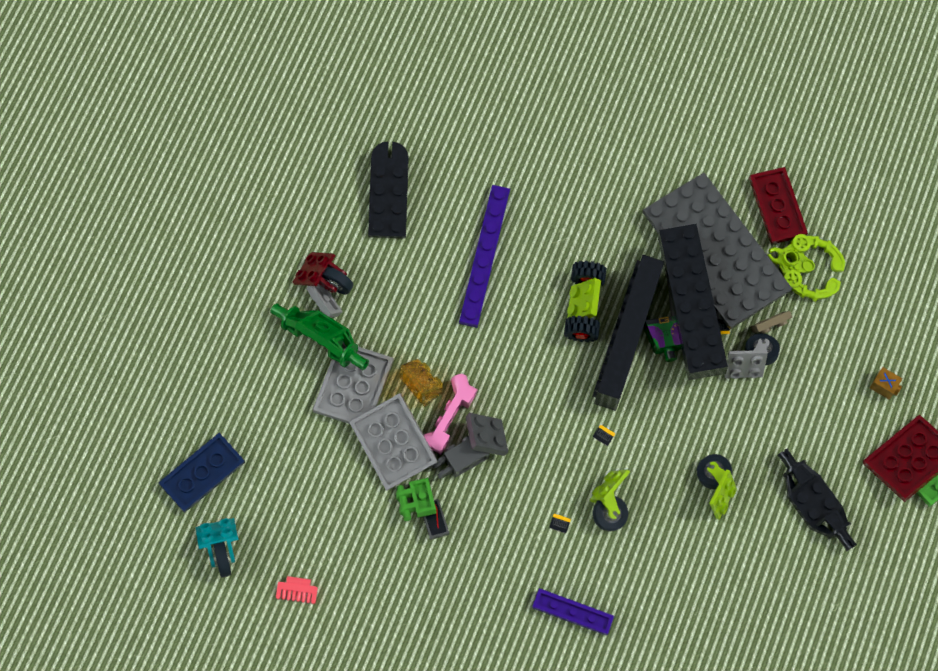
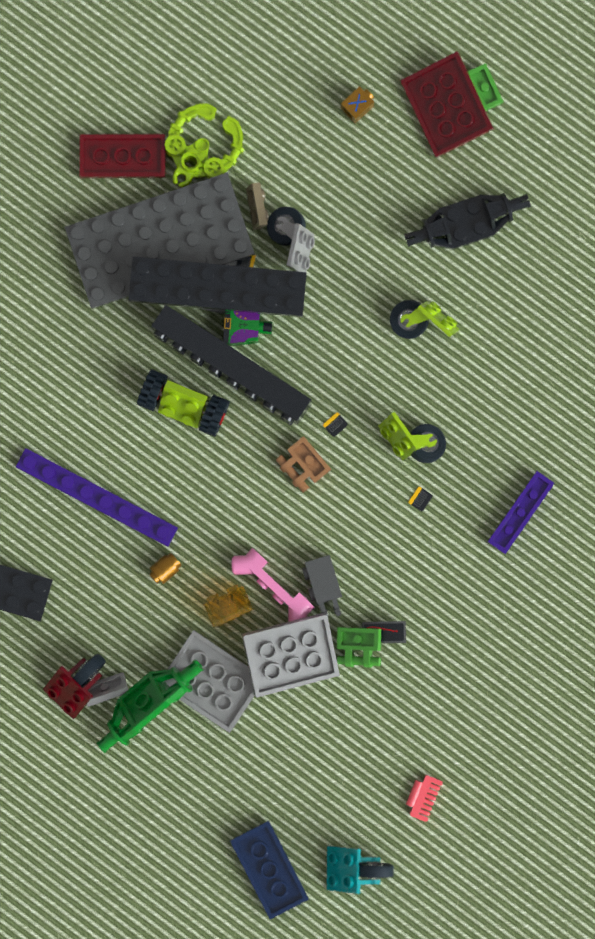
camera: 65 degrees left, 15 degrees up
dark grey plate [466,413,508,456] -> none
none -> pearl gold brick [149,553,182,584]
none -> medium nougat plate [276,436,331,493]

